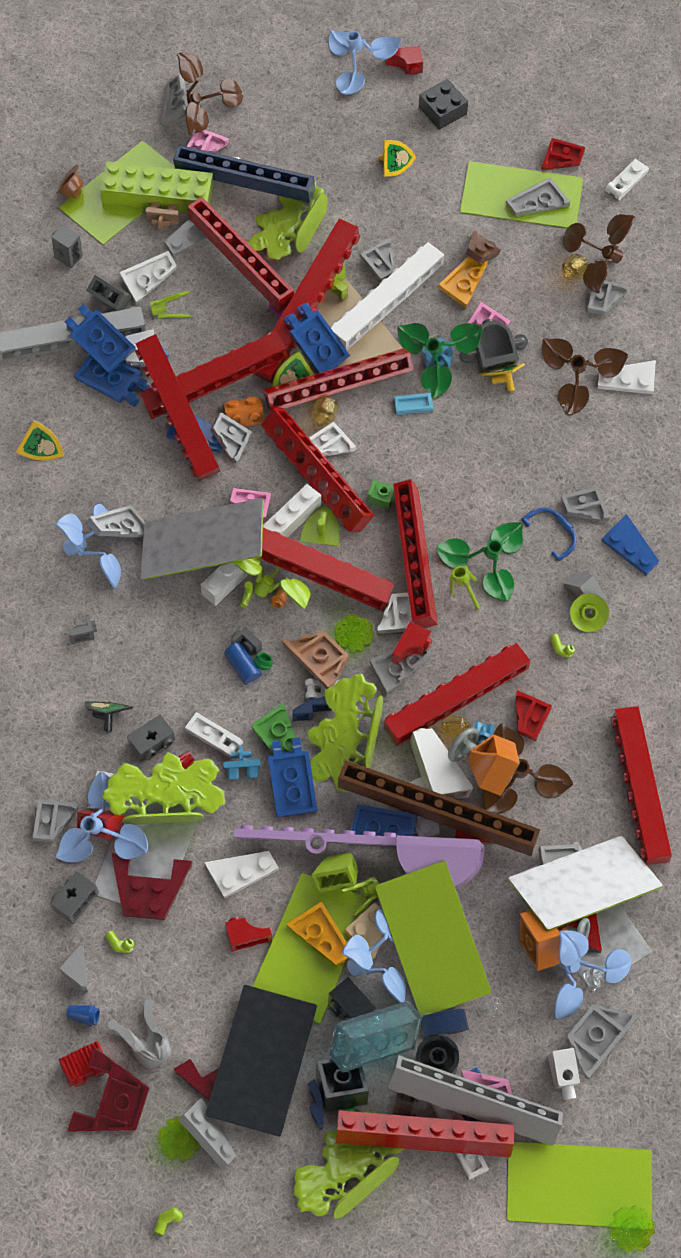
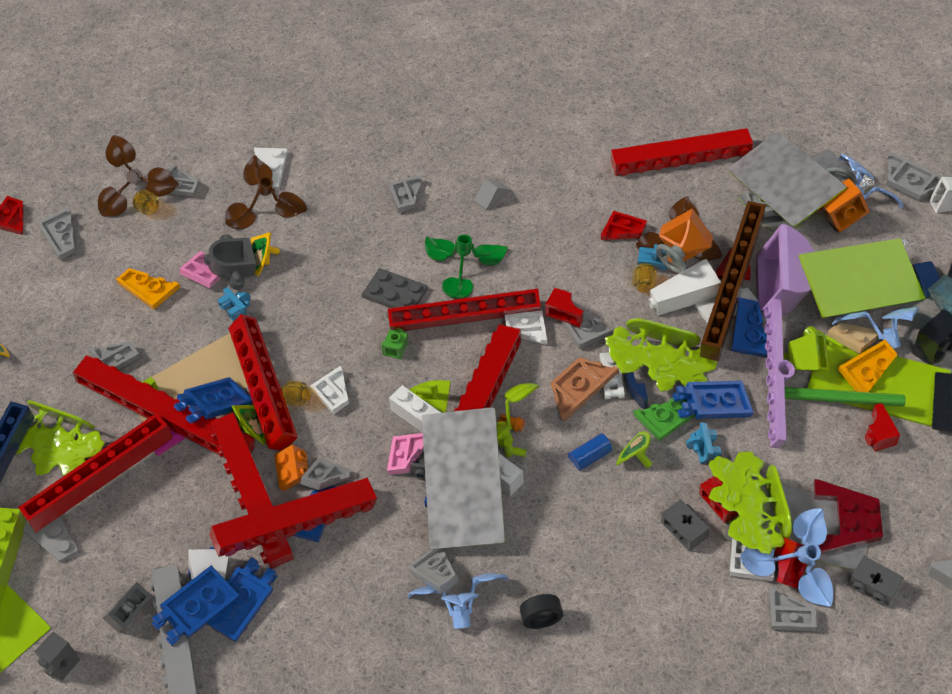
camera: 85 degrees left, 10 degrees down
shield [16,420,64,461] -> none
dark grey bracket [68,615,97,645] -> none
black shield [85,701,133,732] -> none
lime arm [105,931,134,954] -> none
white wing [120,251,177,304] -> none
medium nougat hips [145,202,179,231] -> none
lime plant [150,291,191,319] -> none
white plate [185,712,243,759] -> none
white wing [204,851,279,899] -> none
dark grey bracket [231,627,262,655] -> none
green plate [253,652,273,670] -> none
red brick [261,408,375,532] -> none
white brick [330,242,444,350] -> none
clear neon green plant [334,614,374,654] -> none
red brick [384,643,530,746] -> none
medium azure tile [394,393,433,415] -> none
green plant [397,323,483,398] -> none
lime plant [449,566,480,610] -> none
lime piece [460,161,583,228] -> none
reddish brown wing [466,231,501,264] -> none
blue piece [521,507,577,561] -> none
lime arm [549,634,575,658] -> none
lime dish [570,593,609,632] -> none
blue wing [602,514,659,576] -> none
white plate [605,159,649,201] -> none
none -> dark grey plate [362,268,428,308]
none -> black tyre [520,594,563,629]
none -> lime shield [616,431,652,468]
none -> bright green axle [784,387,906,407]

